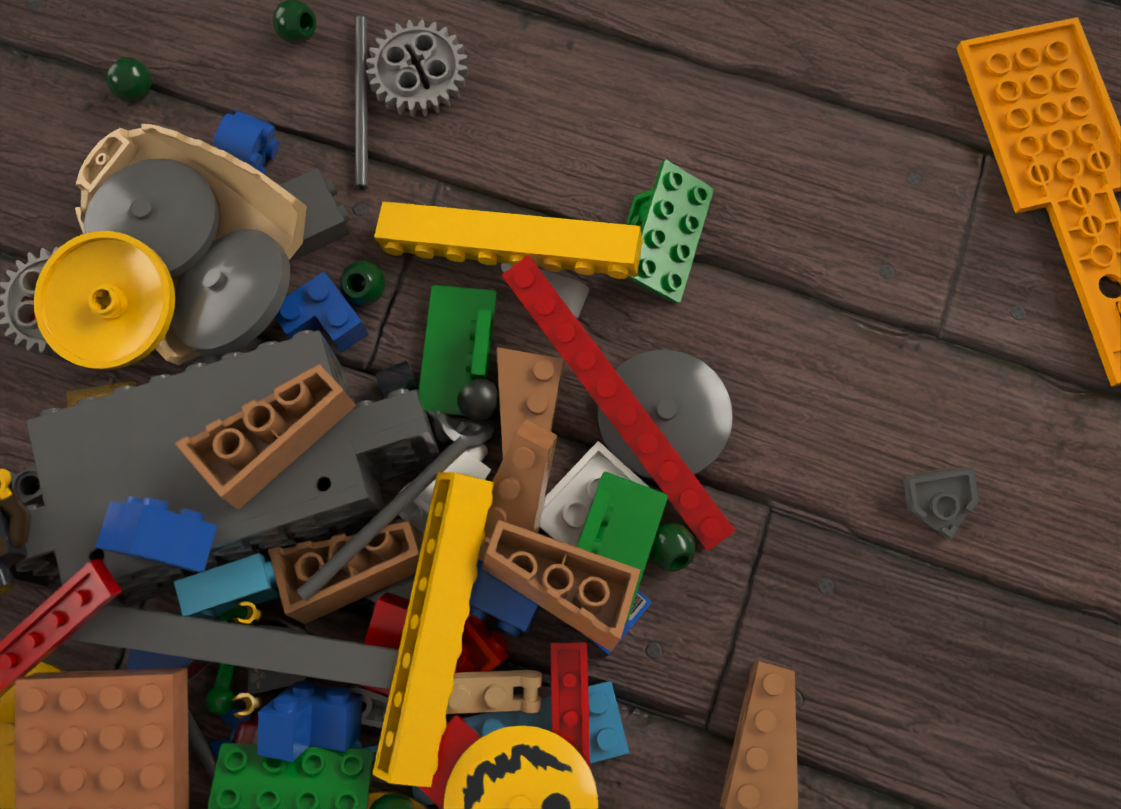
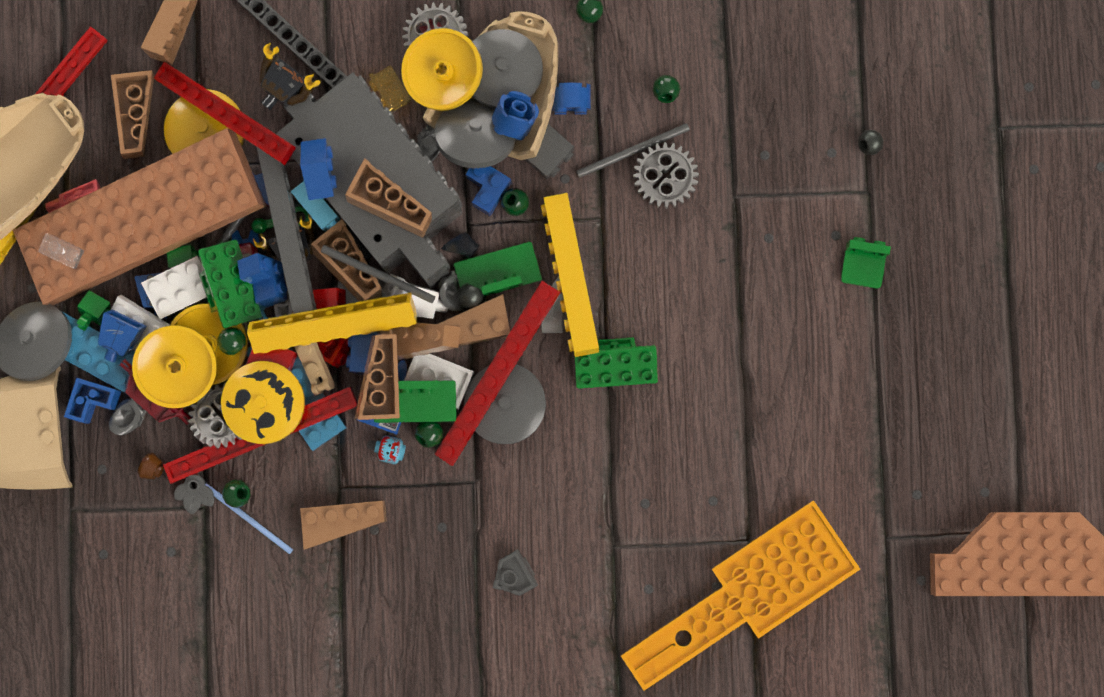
camera: 75 degrees right, 10 degrees up
none -> medium azure head [374,435,406,464]
none -> blue brick [492,91,539,140]

